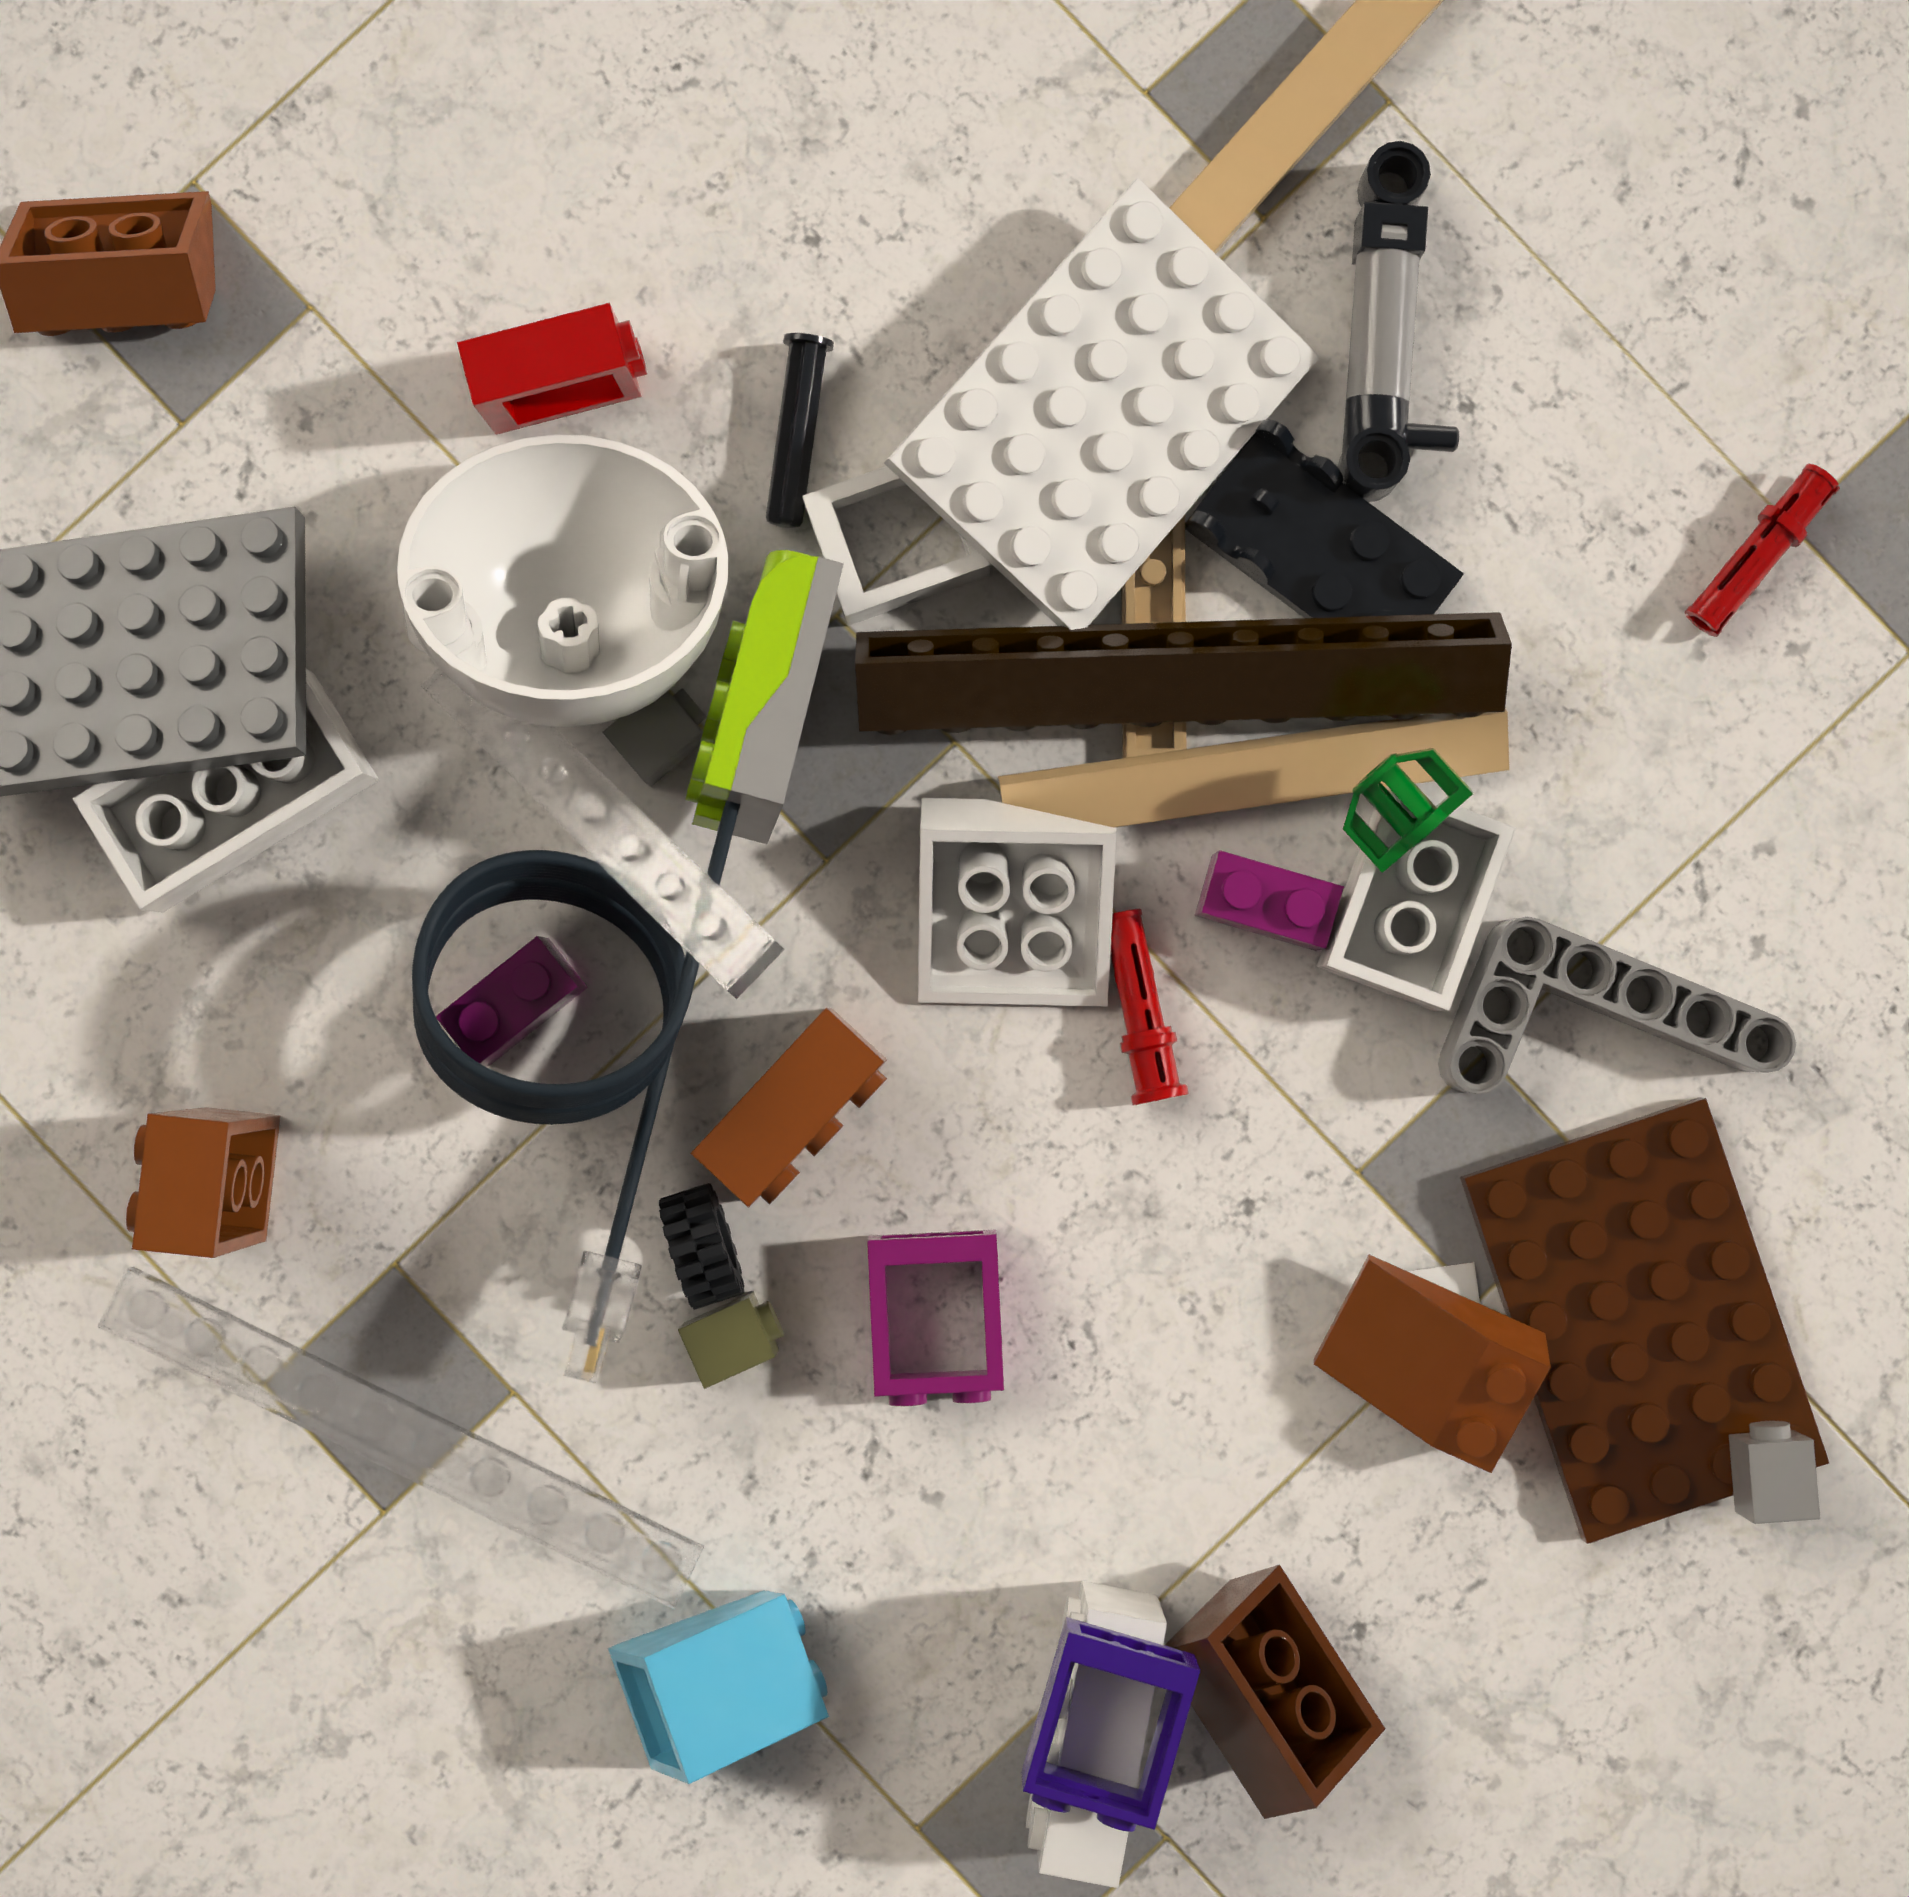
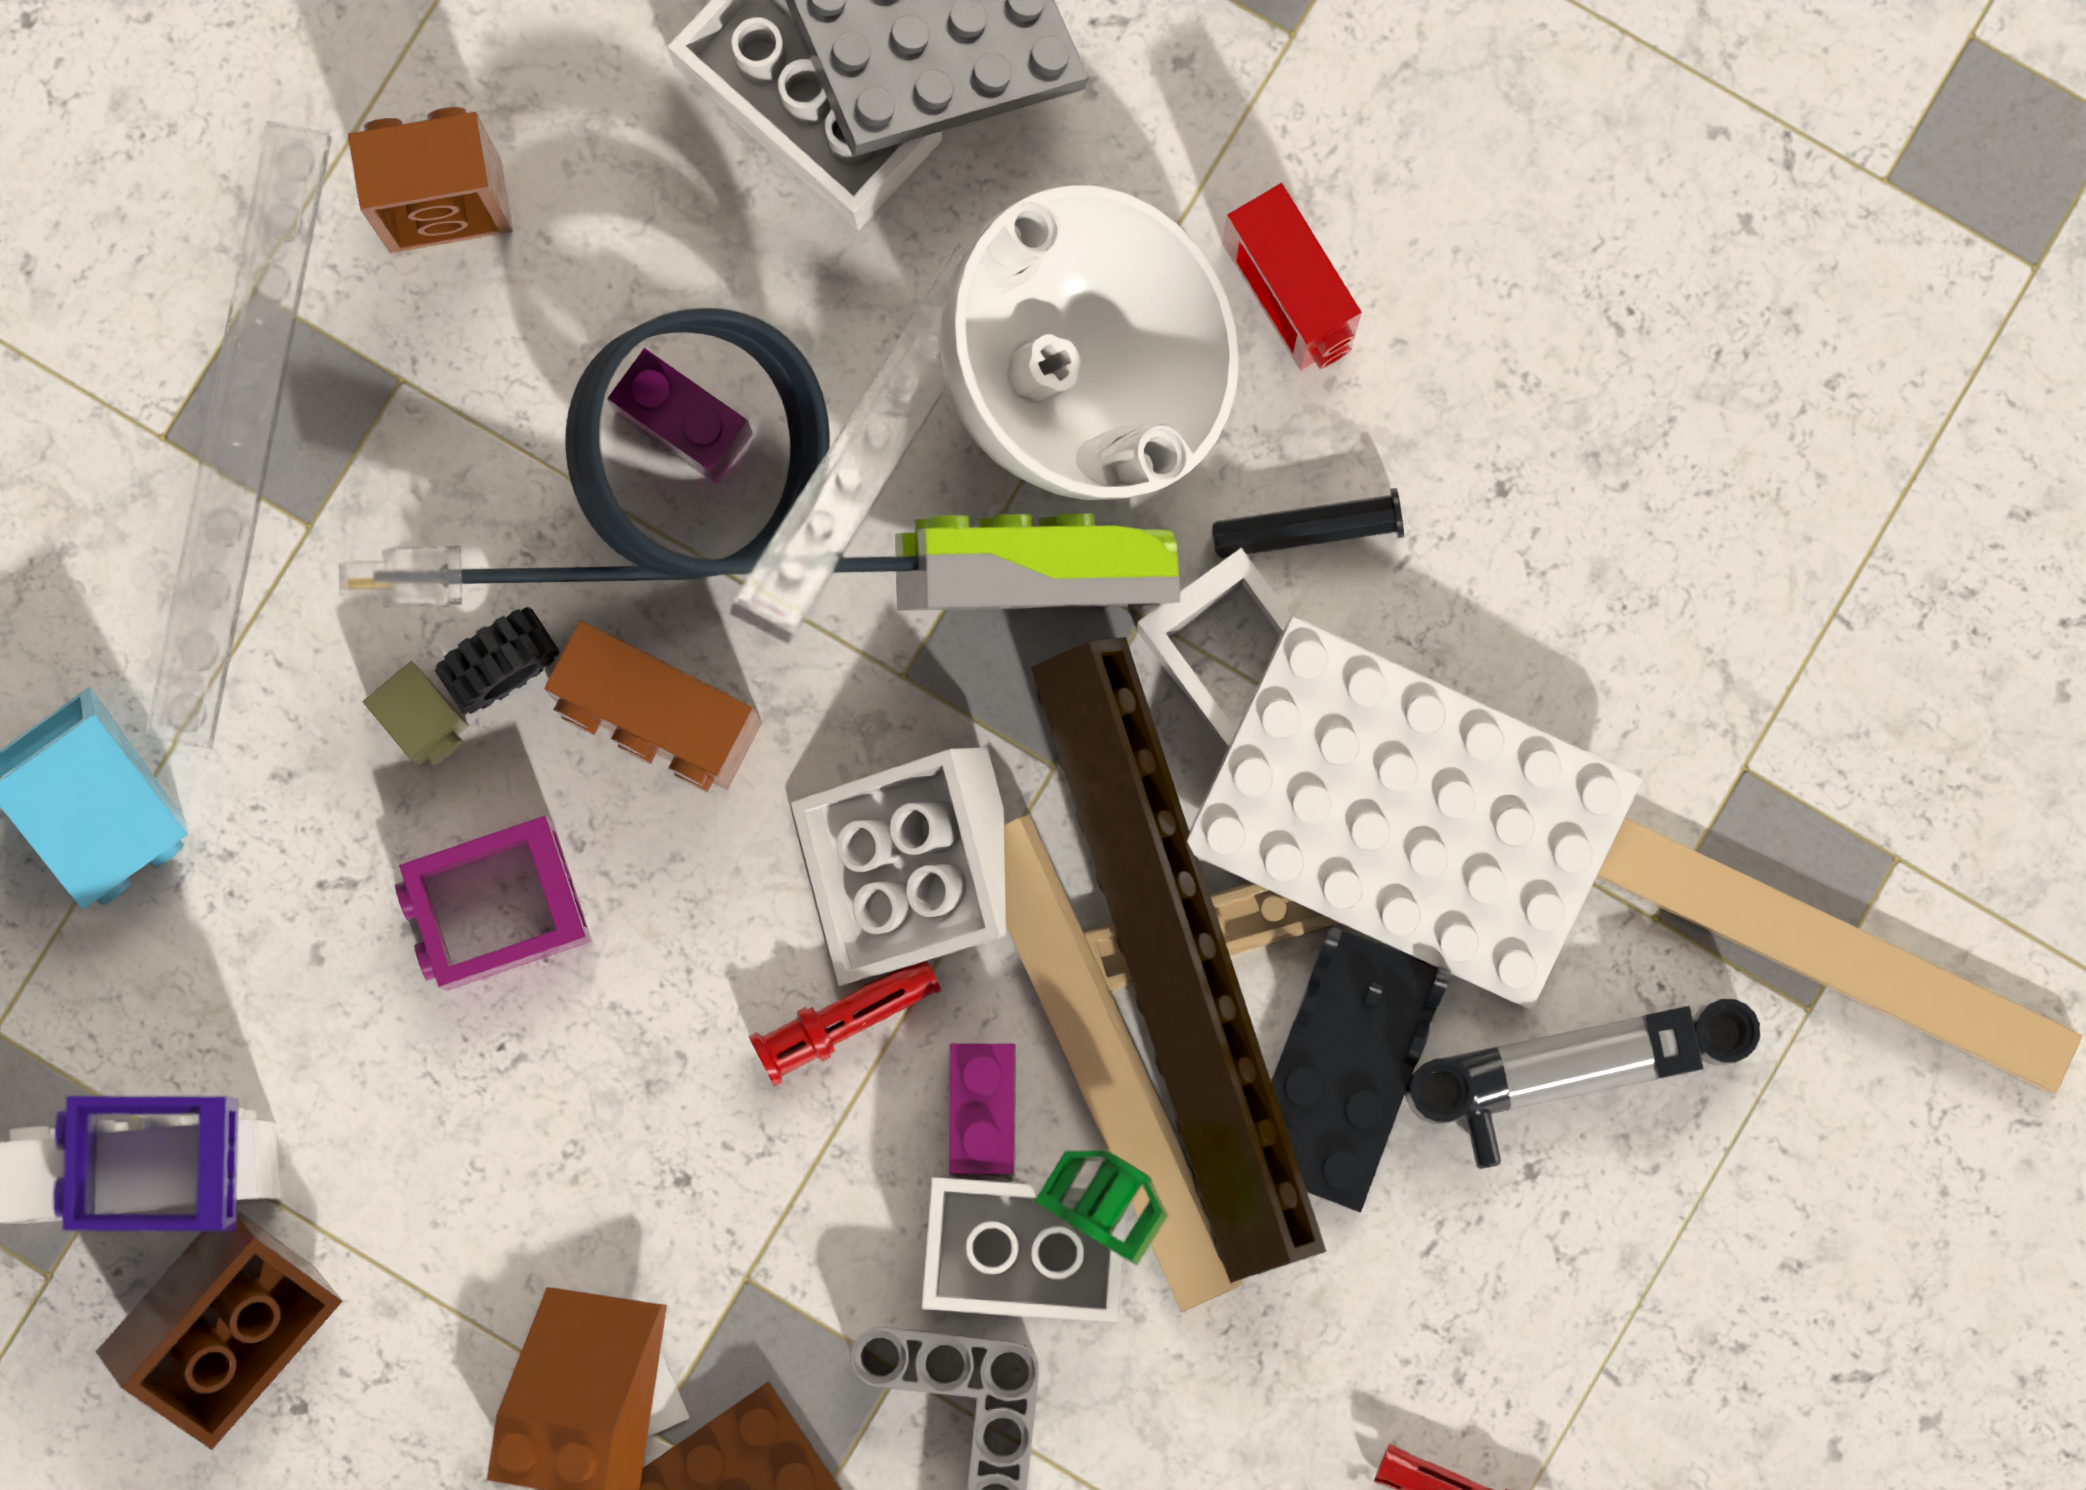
camera: 80 degrees right, 5 degrees down
light grey brick [602,688,707,787] -> none

